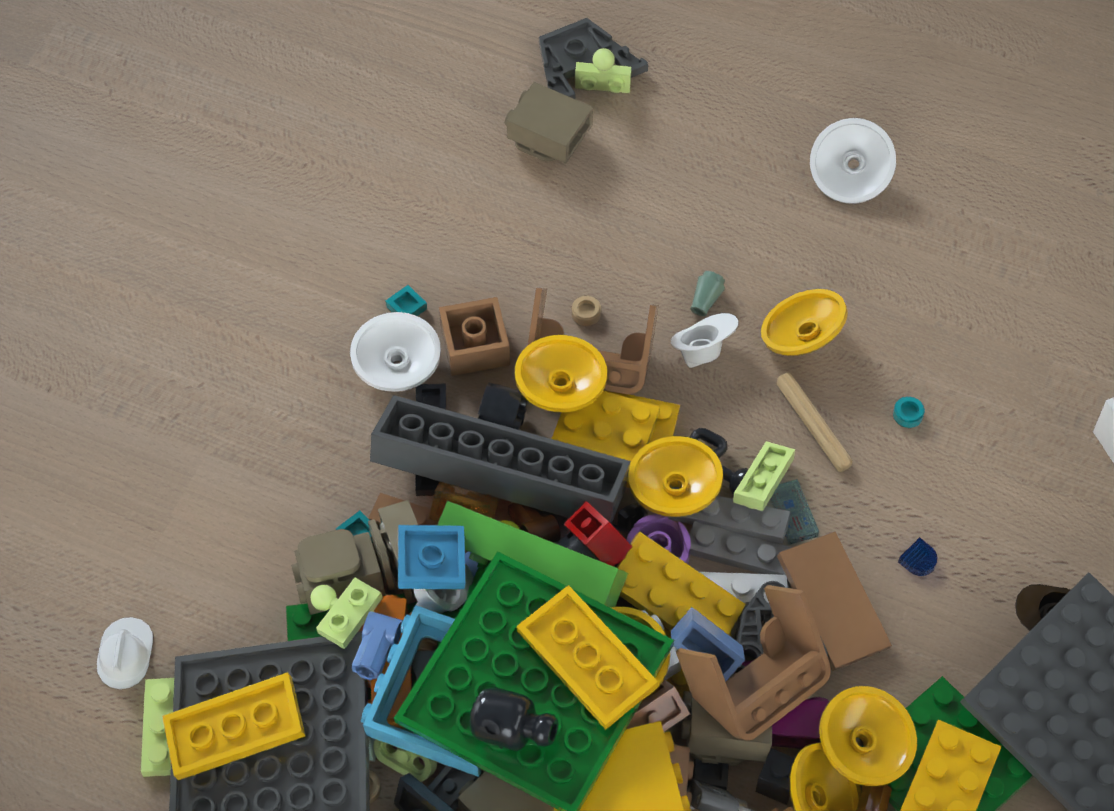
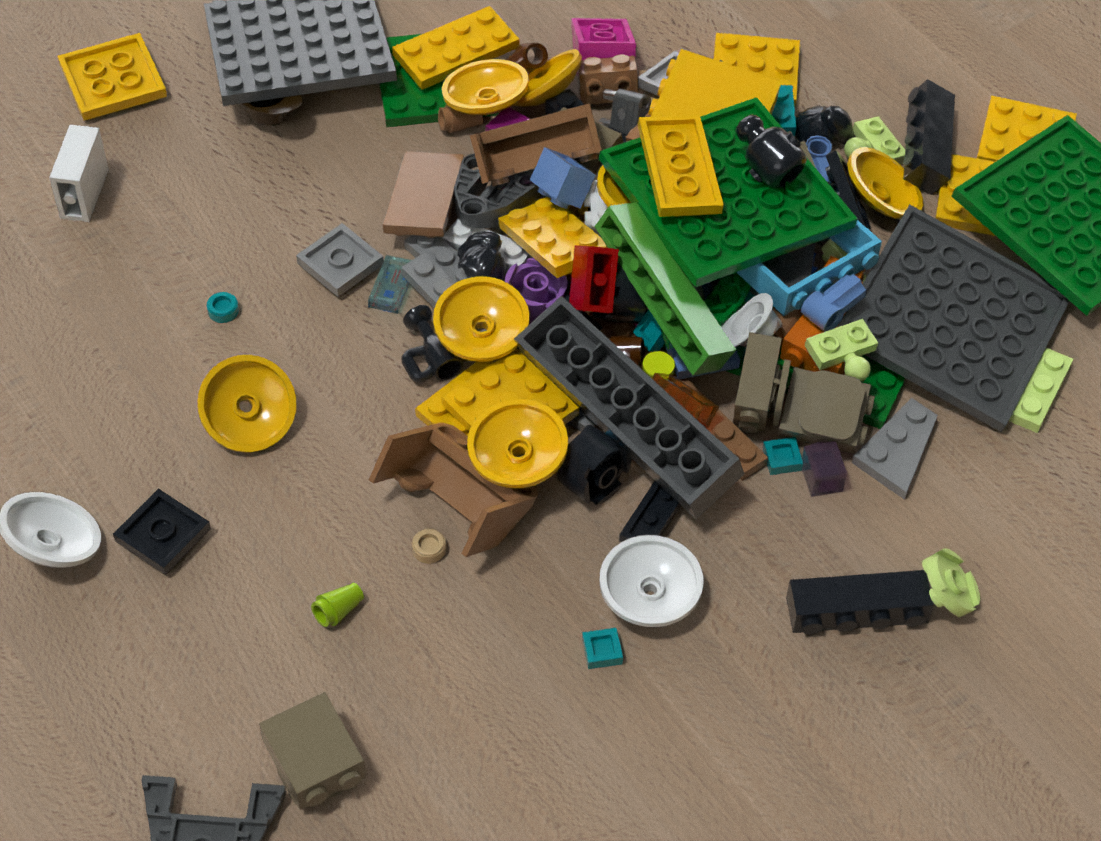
camera: 150 degrees left, 5 degrees down
white piece [97,617,153,689] -> none
yellow plate [162,672,305,780] -> none
dark azure plate [398,525,465,589] -> none
medium nougat brick [439,297,510,376] -> none
yellowish green plate [575,48,631,93] -> none
white piece [671,313,739,368] -> none
sand green cone [690,271,725,316] -> none
yellowish green plate [733,441,795,511] -> none
tan axle [777,373,853,472] -> none
clear blue tile [898,537,938,576] -> none
none -> black plate [113,488,211,575]
none -> light grey plate [296,223,384,297]
none -> lime cone [311,582,364,627]
none -> black hair [457,231,507,281]
none -> black brick [786,570,934,634]
none -> clear purple brick [802,441,847,497]
none -> light grey wing [852,398,938,500]
none -> yellowish green plate [922,548,980,617]

